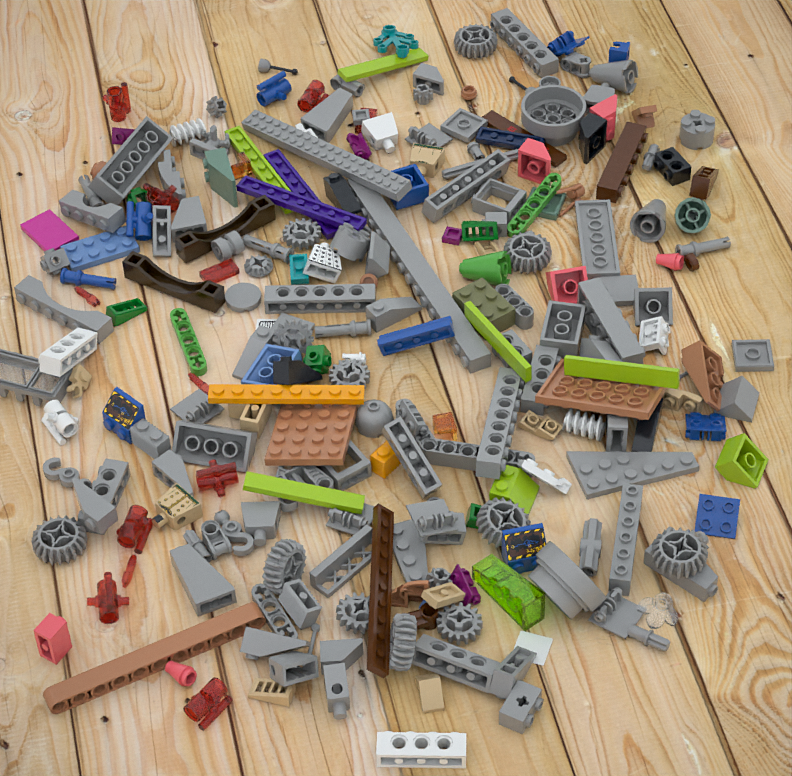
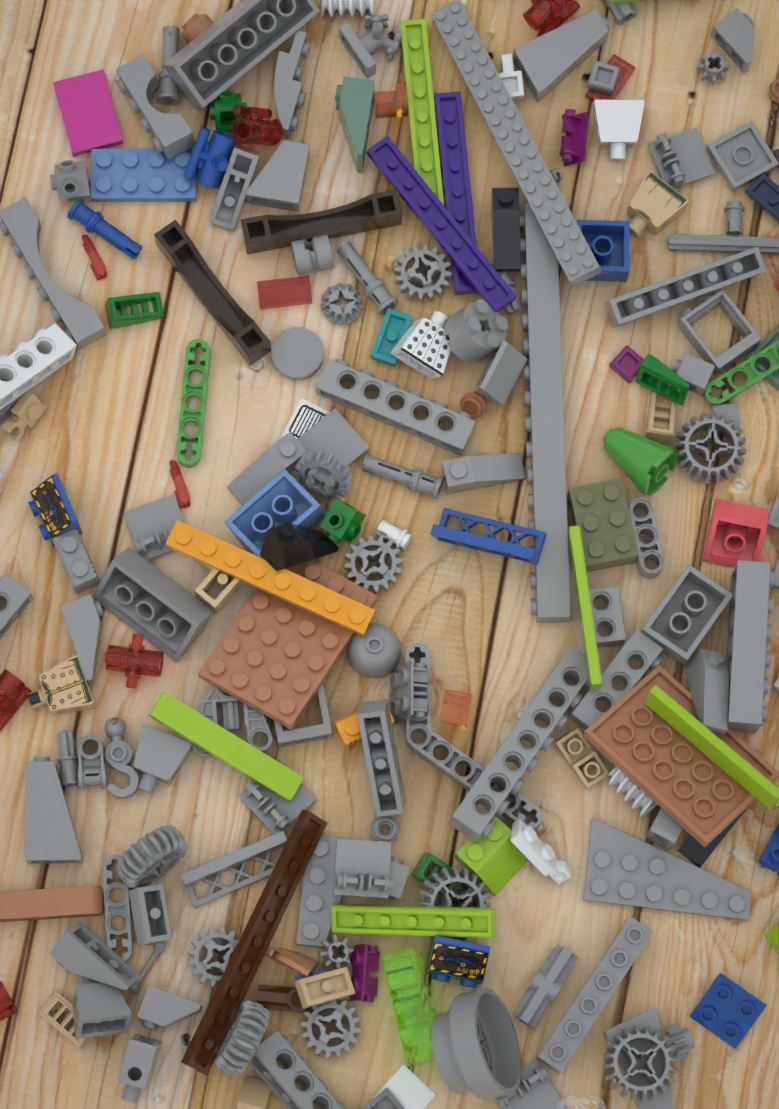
camera: 20 degrees right, 30 degrees up
none -> lime tile [331,904,496,938]

